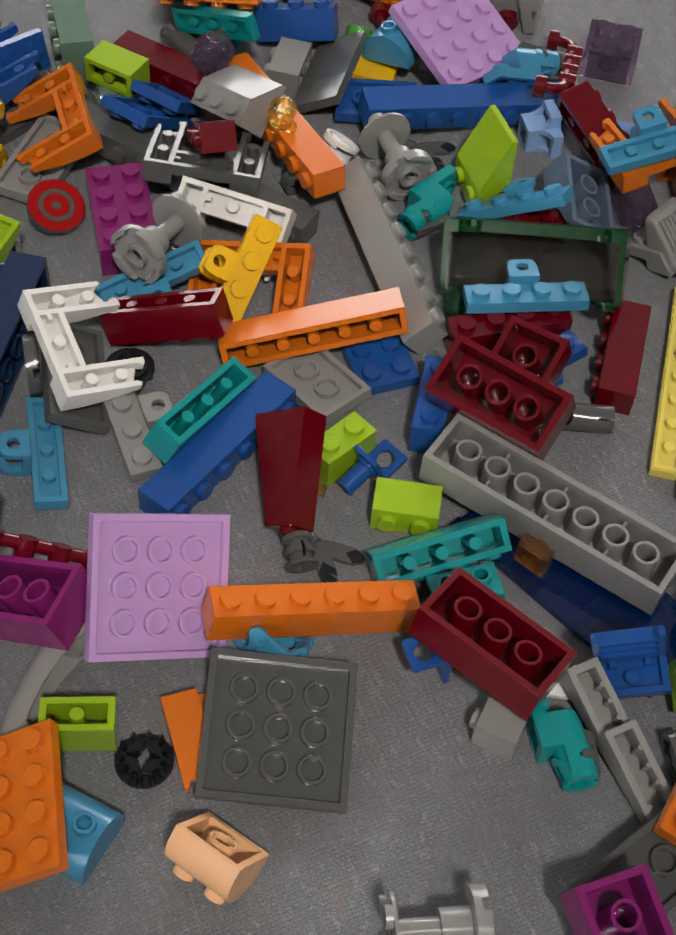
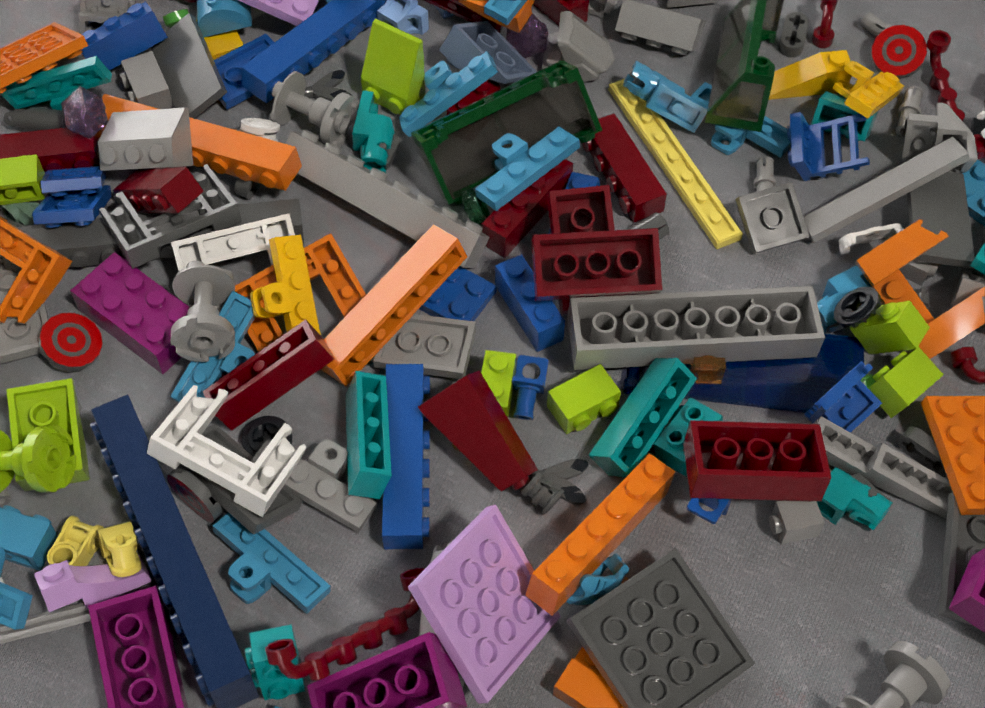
camera: 35 degrees left, 5 degrees up
clear yellow brick [267,96,297,134] -> none

